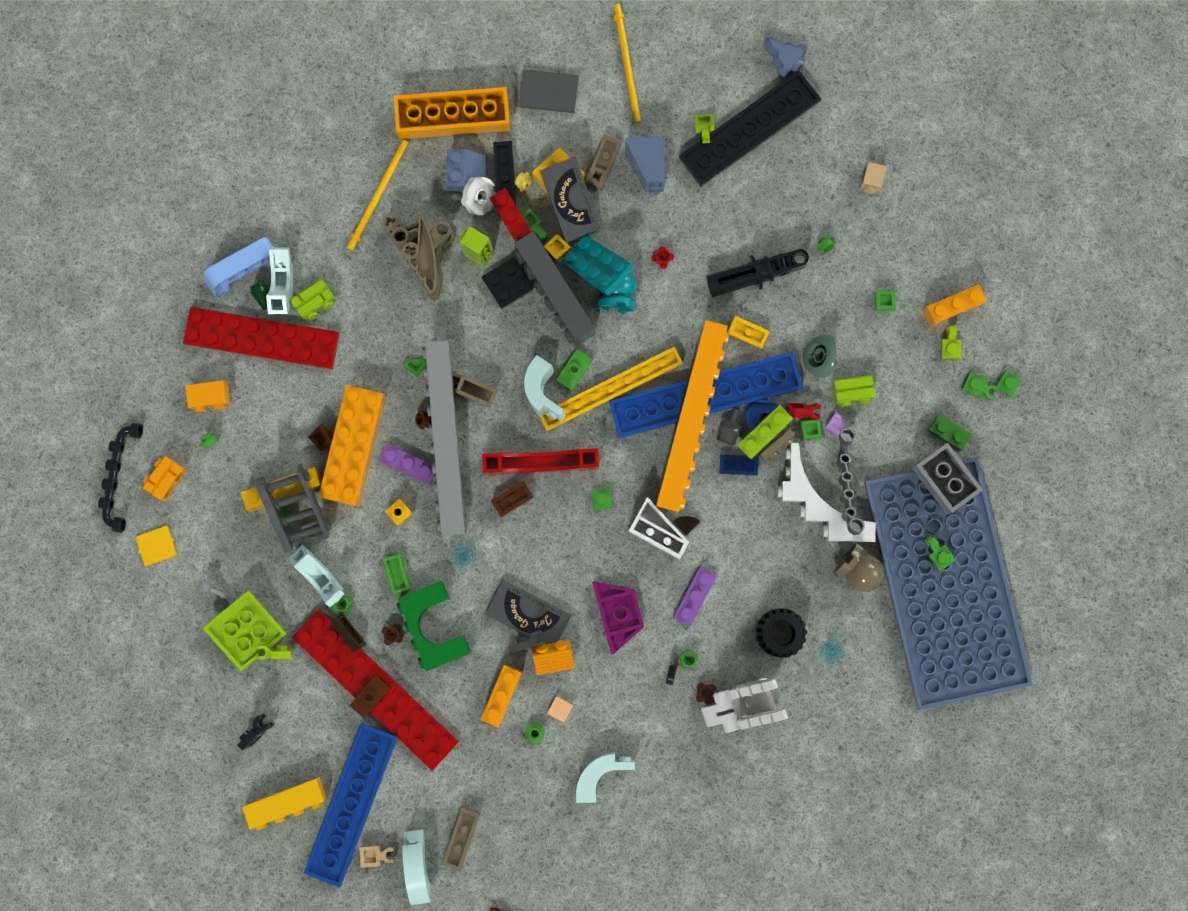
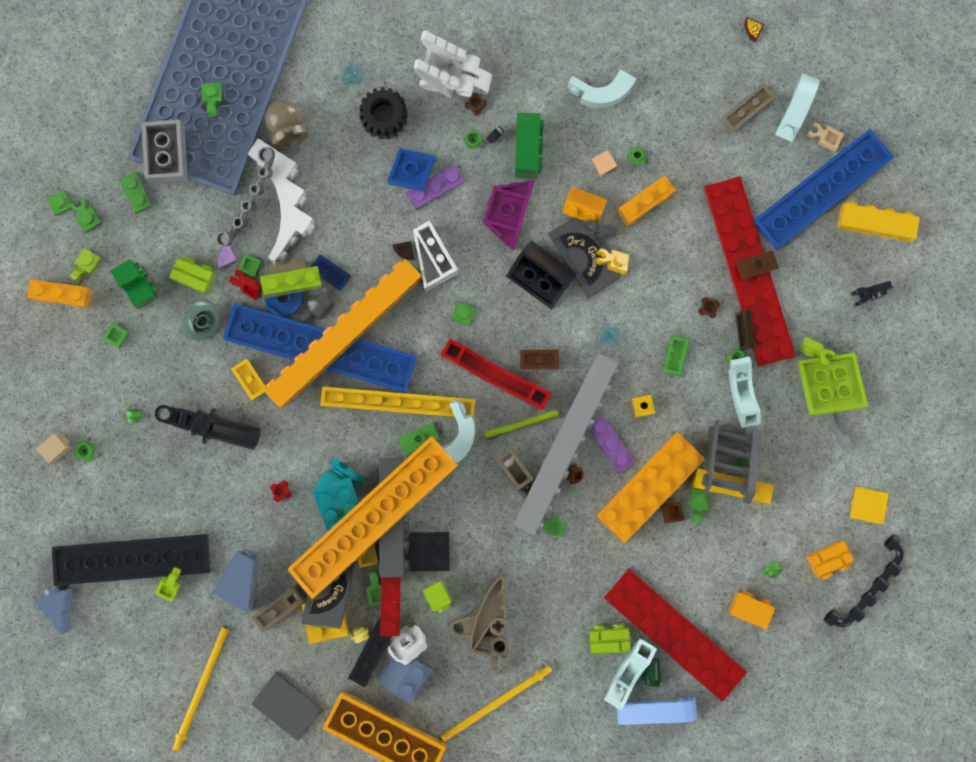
camera: 150 degrees left, 0 degrees up
green arch [396,581,471,671] -> none
none -> bright green plate [74,440,96,462]
none -> green brick [110,259,158,309]
none -> light orange plate [287,436,459,599]
none -> blue plate [387,148,436,192]
none -> lime bar [484,409,559,439]
none -> black slope [506,240,577,310]
none -> green brick [515,113,544,179]
none -> yellow plate [596,249,629,274]
none -> bright green plate [688,489,711,524]

